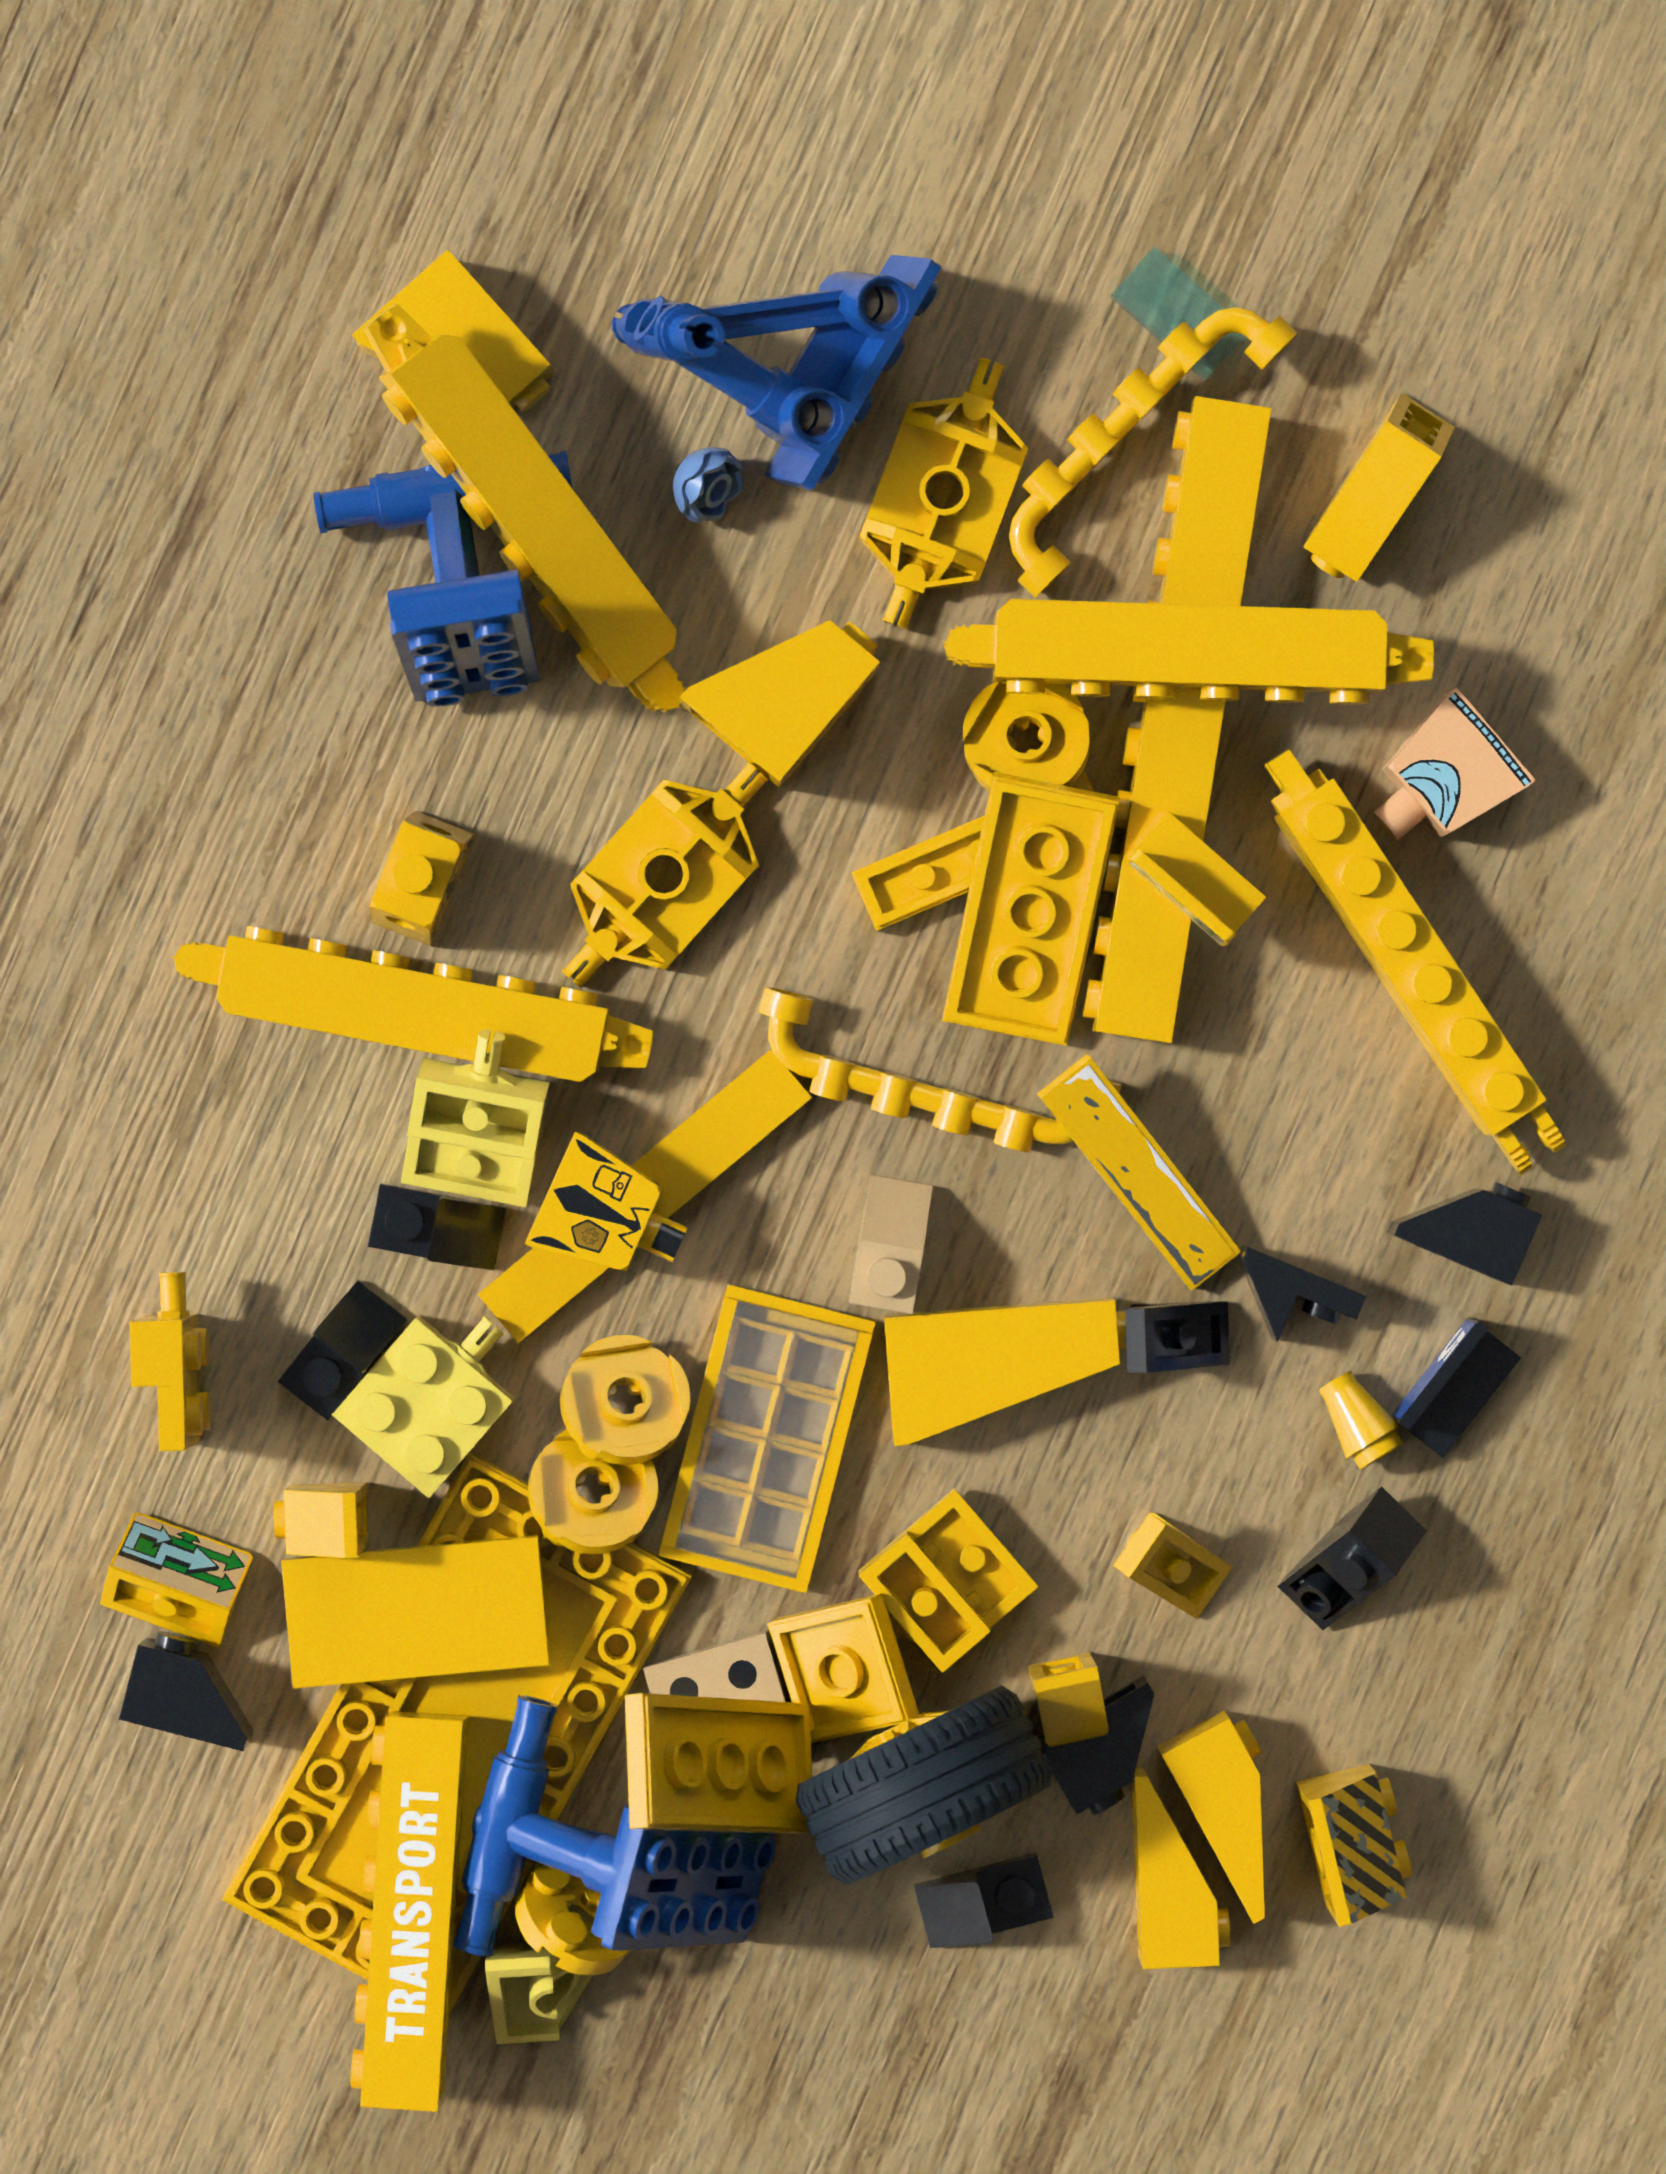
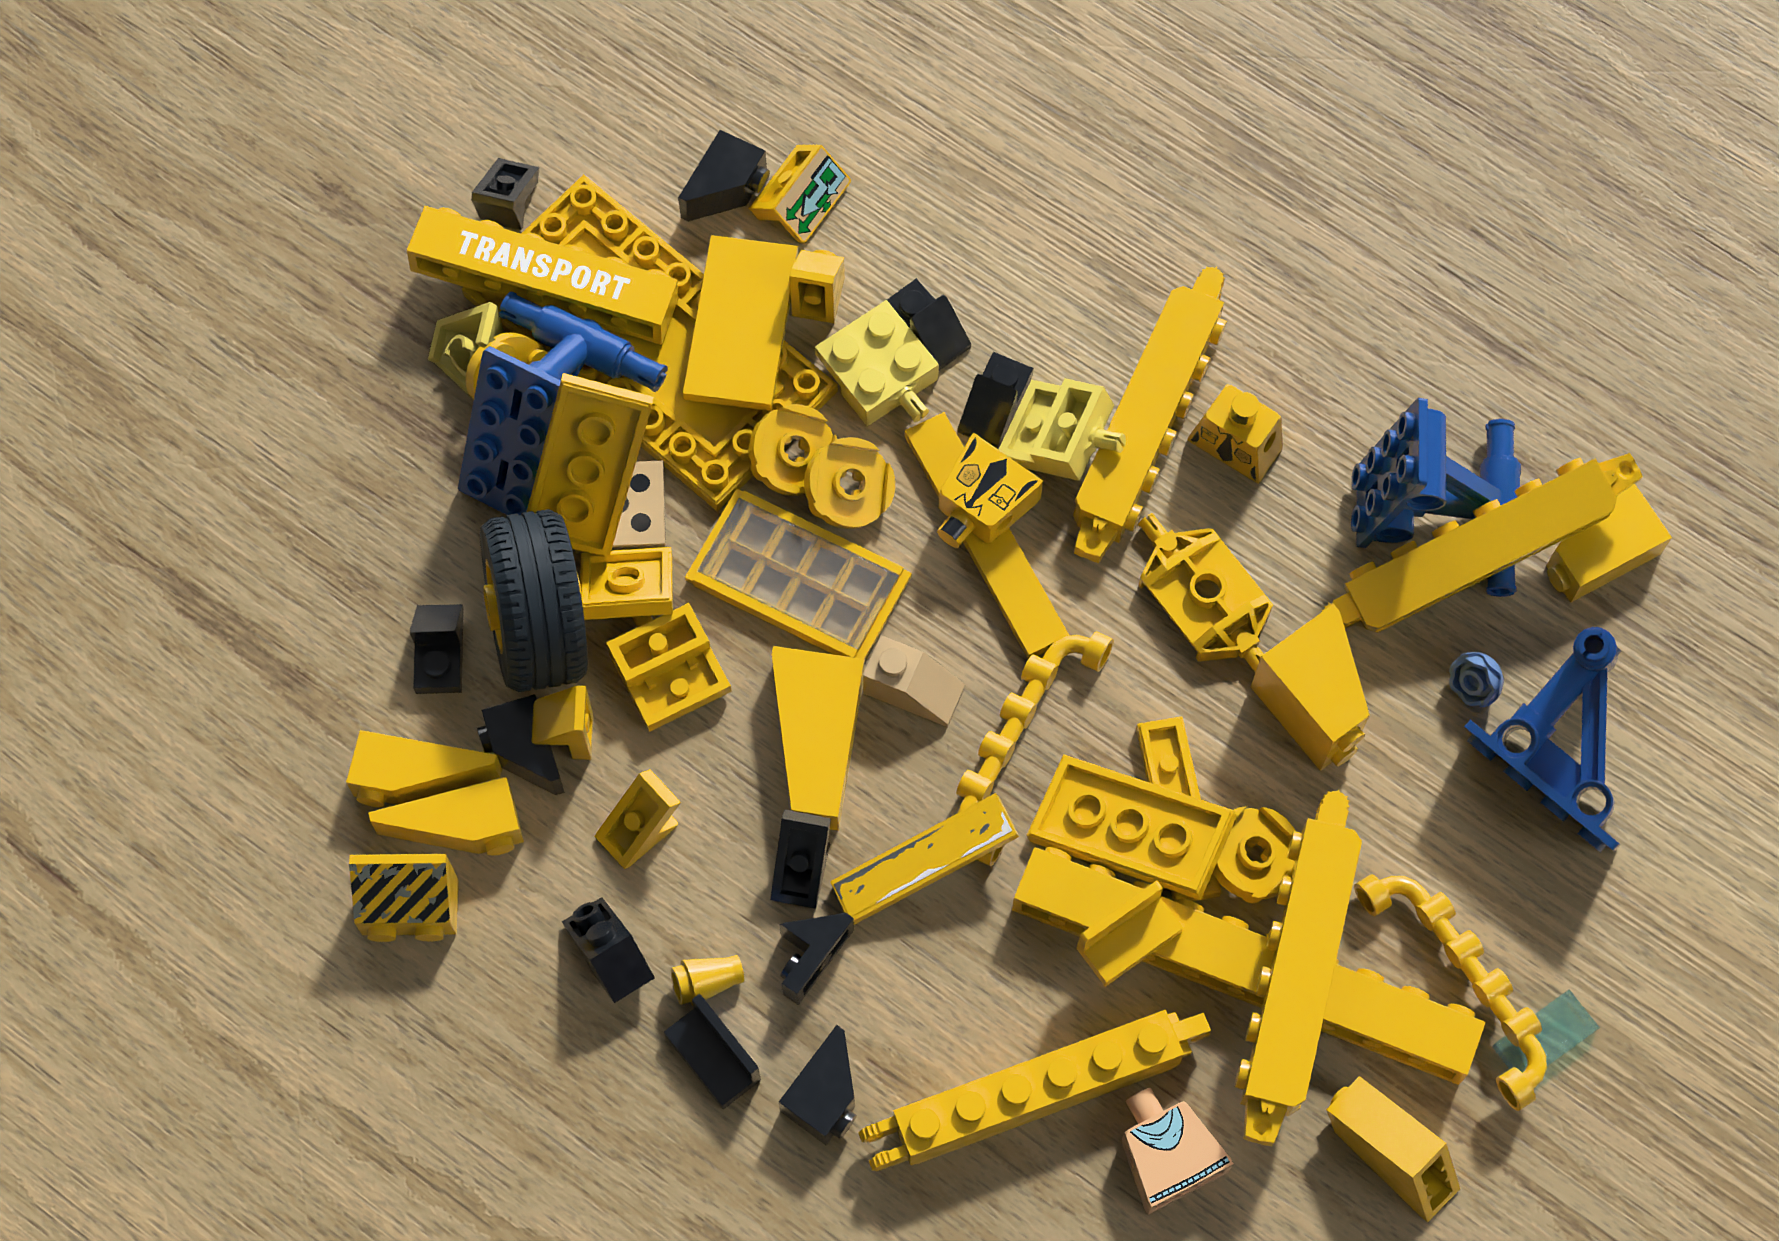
camera: 100 degrees right, 20 degrees down
yellow plate [130,1272,211,1451] -> none
yellow plate [859,357,1028,630] -> none
none -> black slope [471,158,539,230]

